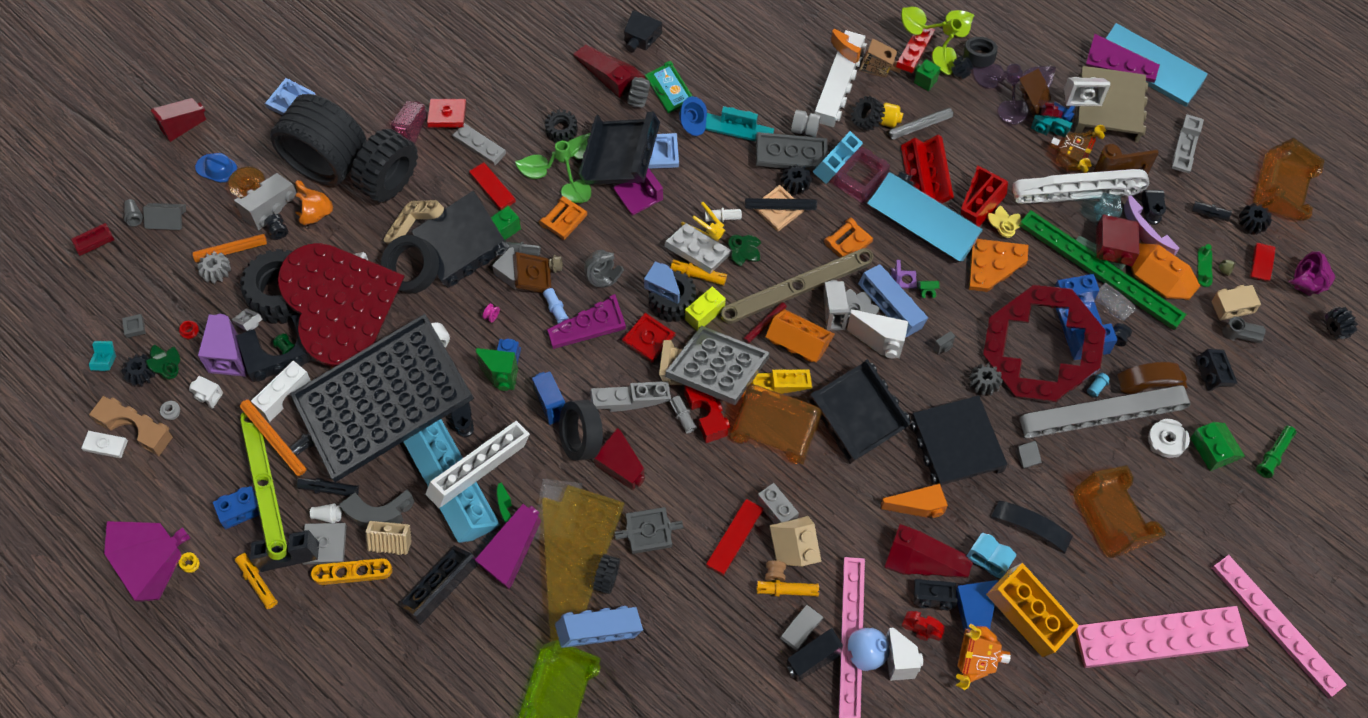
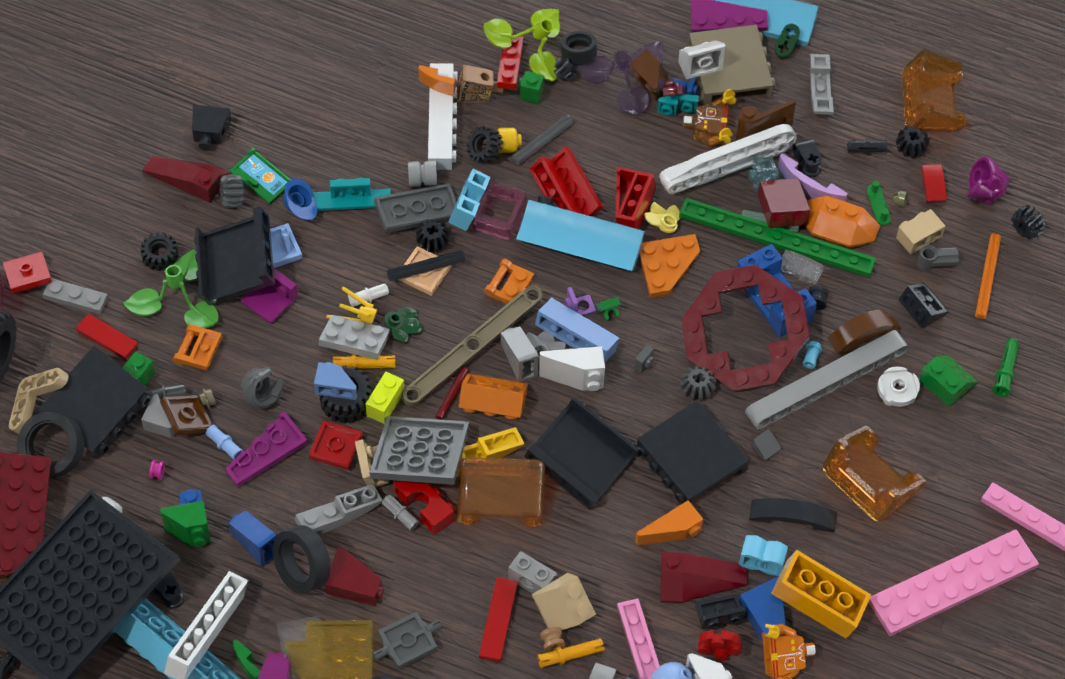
camera: 20 degrees left, 5 degrees down
none -> dark green beam [775,23,800,59]
none -> orange axle [975,233,1001,319]

